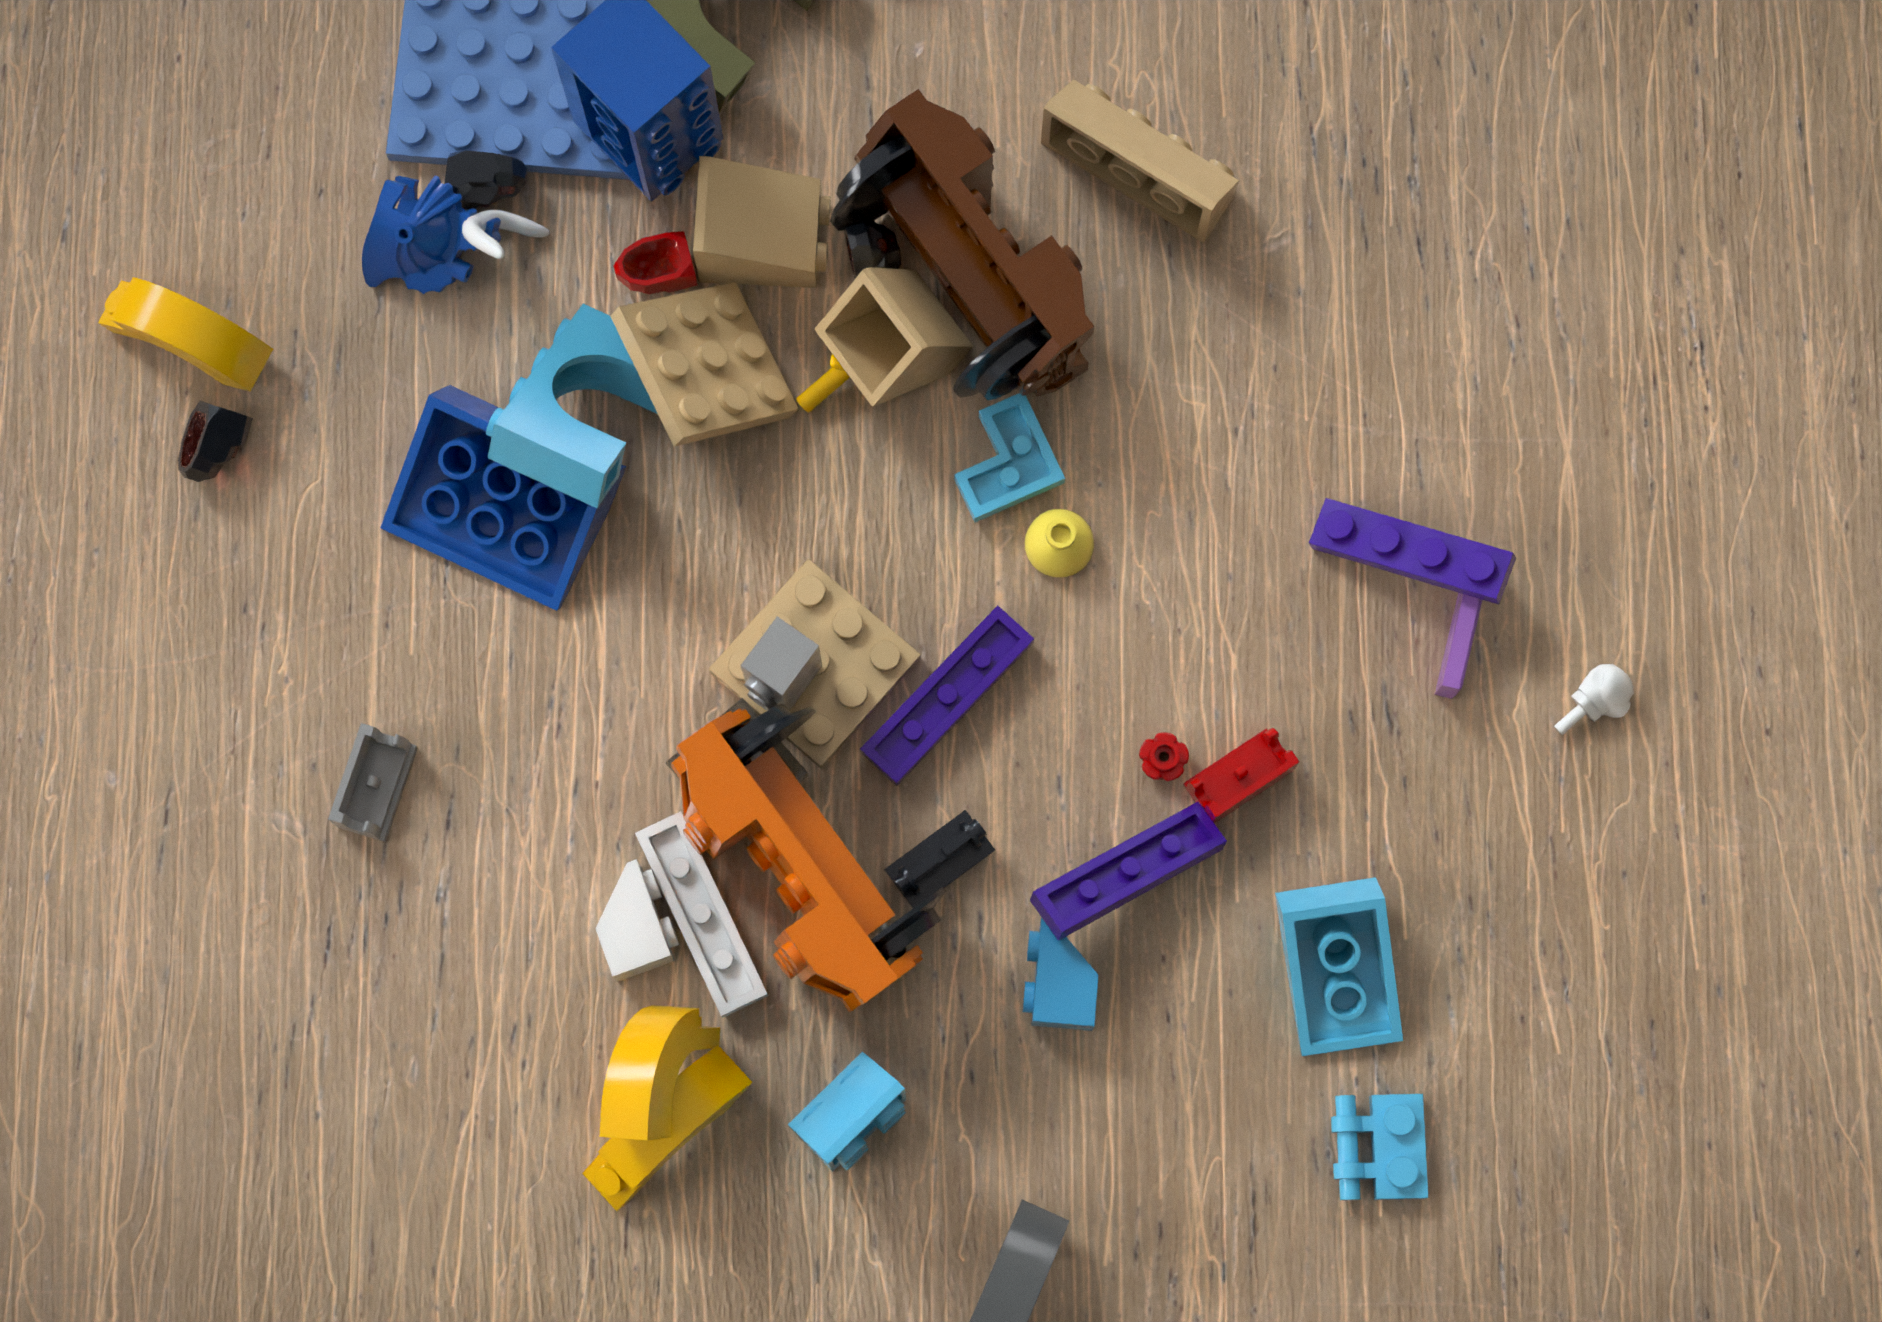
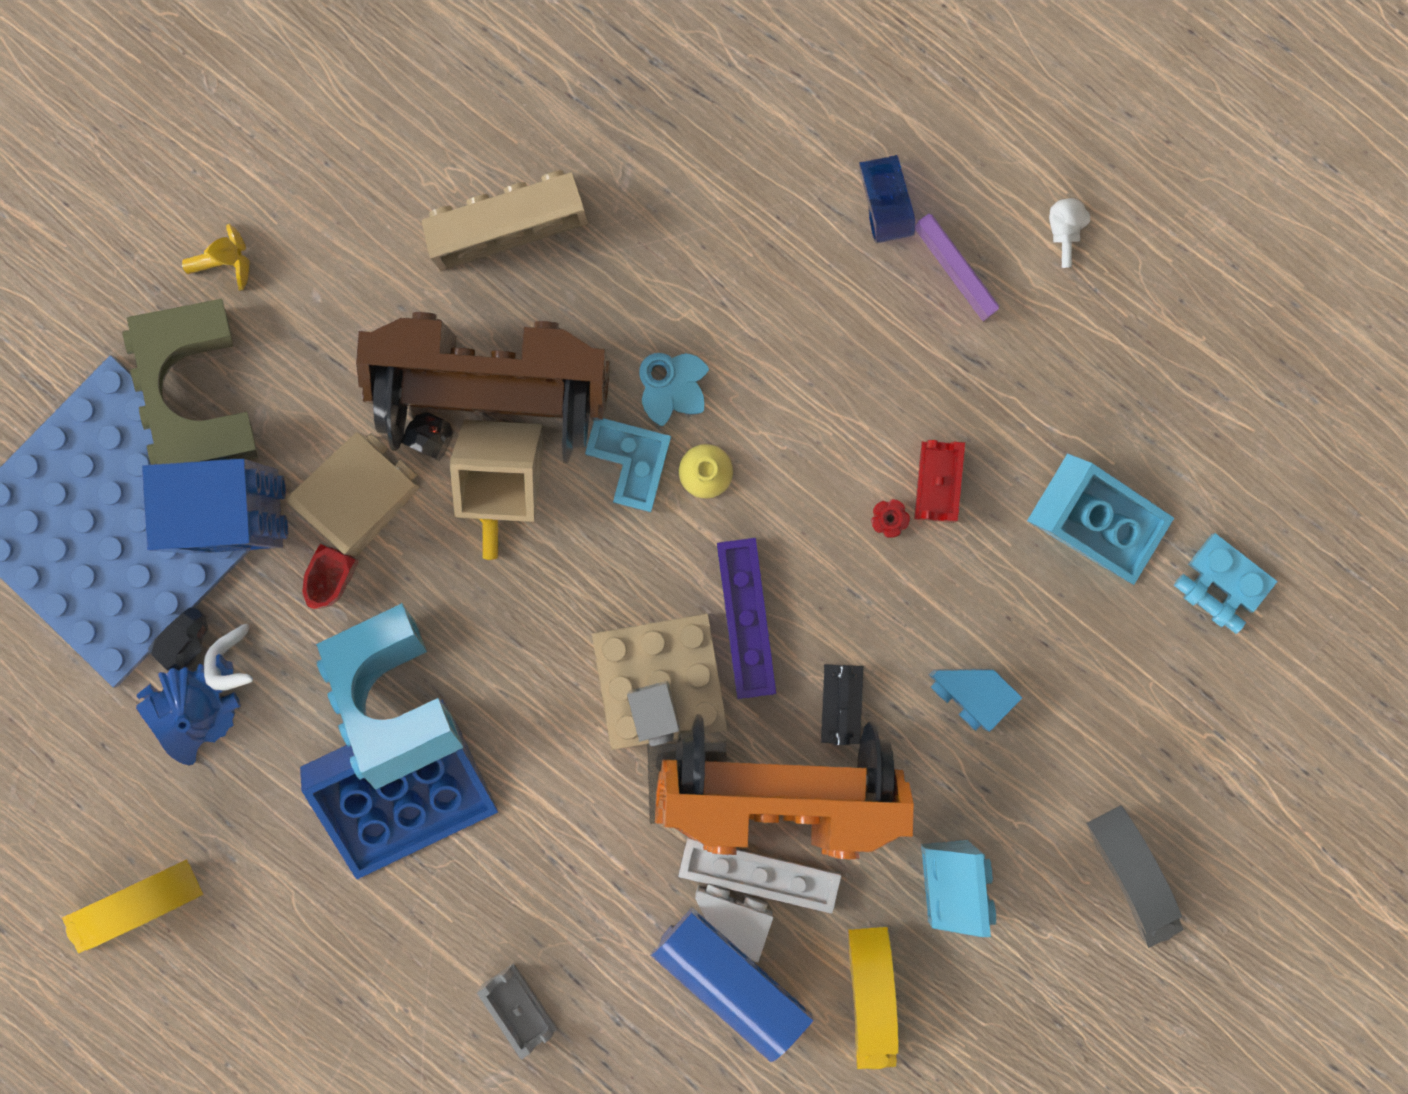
camera: 50 degrees left, 10 degrees up
black rock [178,401,253,482] -> none
yellow arch [599,1005,720,1141] -> none
tan plate [610,282,799,447] -> none
dark purple plate [1030,802,1227,941] -> none
dark purple plate [1309,498,1516,605] -> none
none -> medium azure plate [639,353,709,426]
none -> blue brick [650,907,814,1062]
none -> clear blue plate [859,155,915,244]

